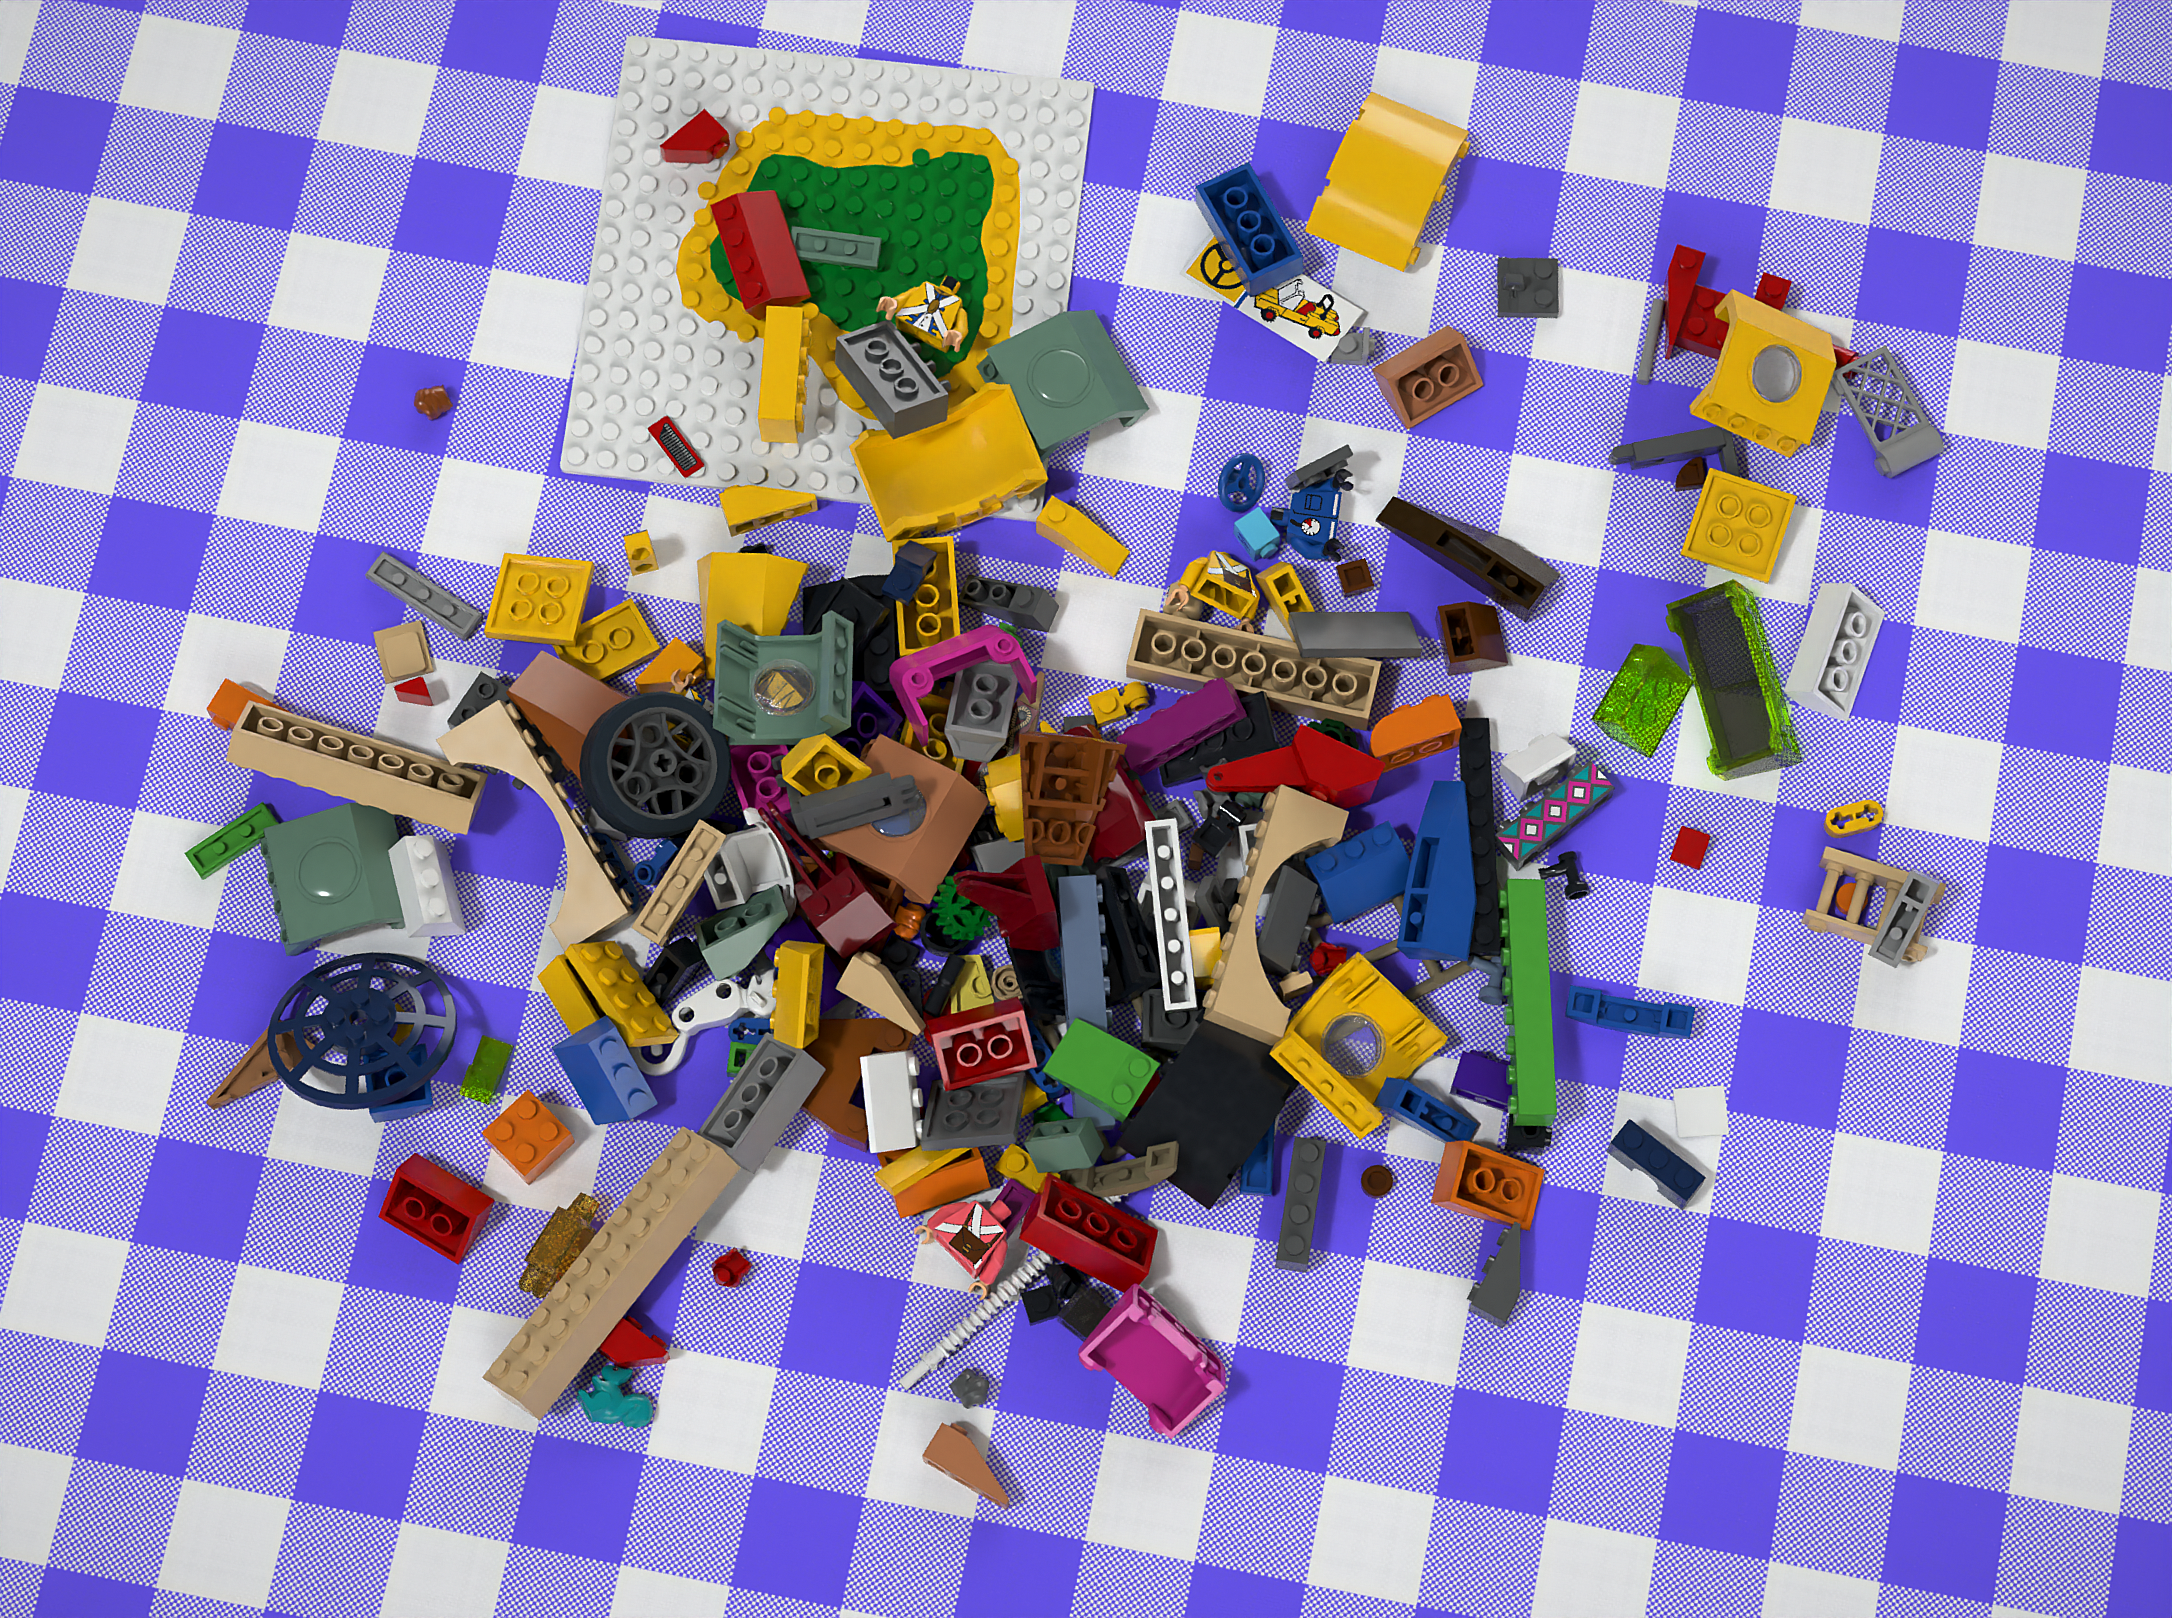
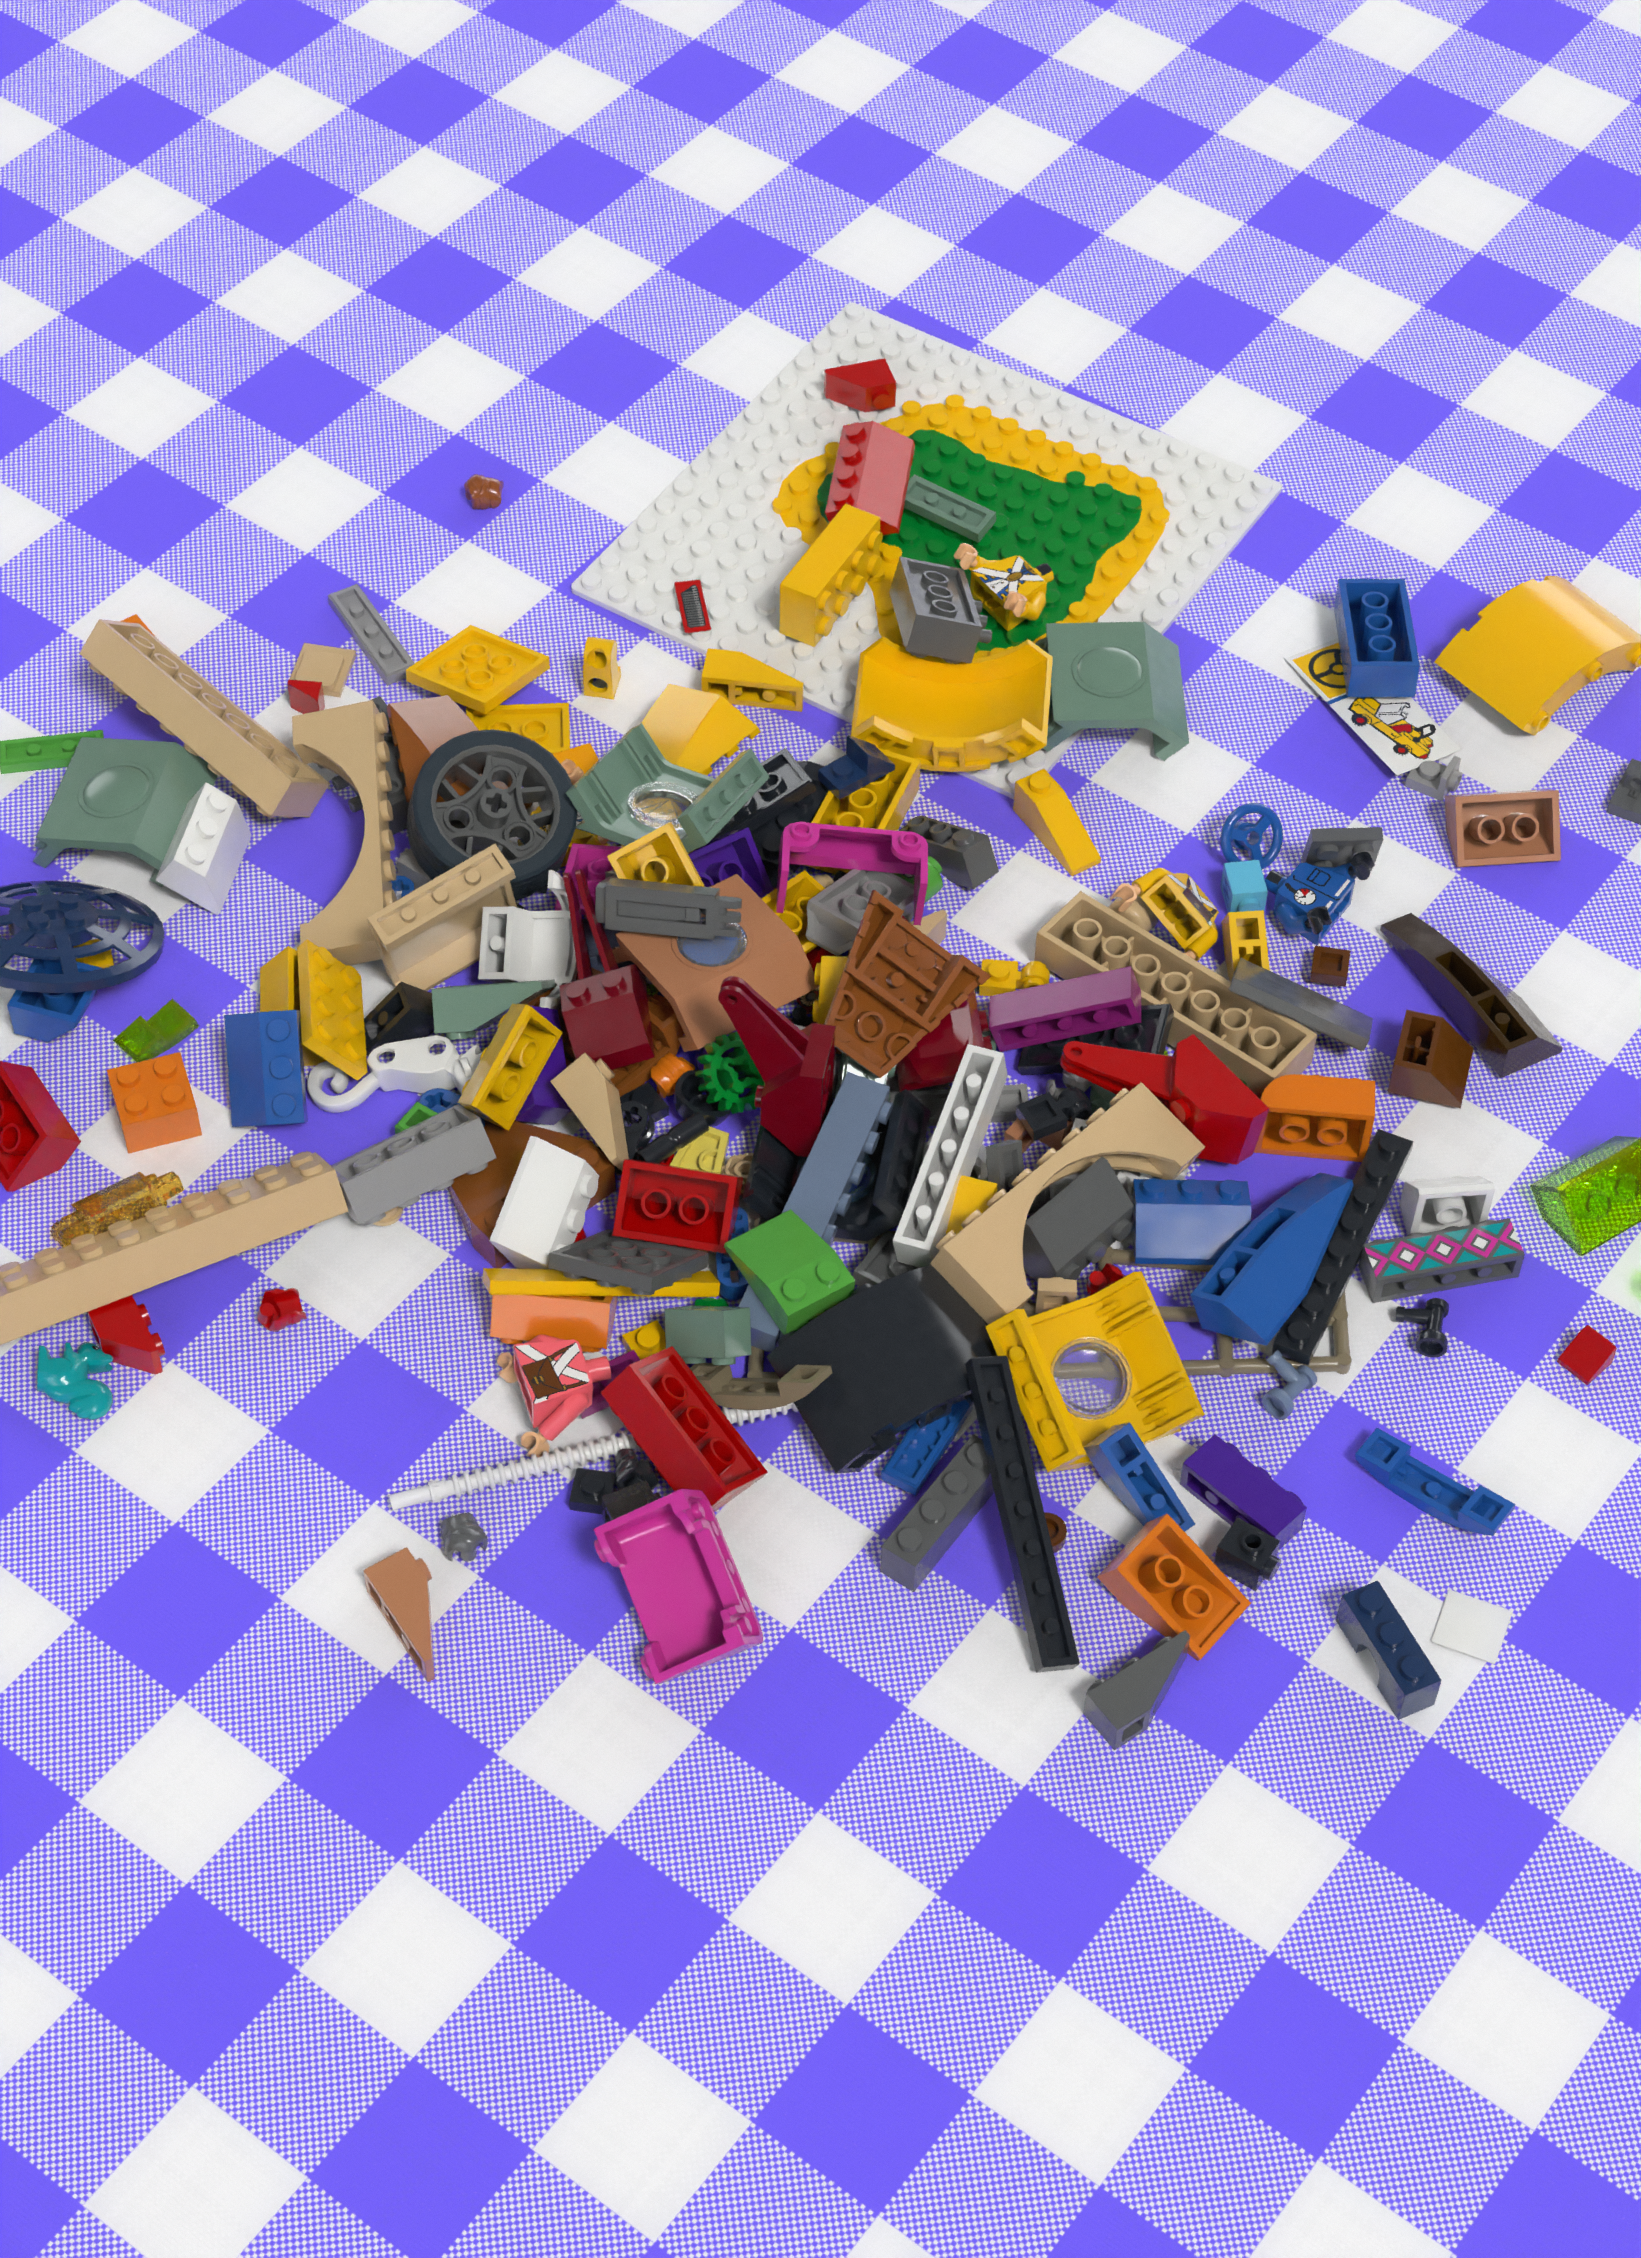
camera: 25 degrees right, 20 degrees down
bright green brick [1498,879,1557,1126] -> none
none -> black plate [965,1356,1080,1673]

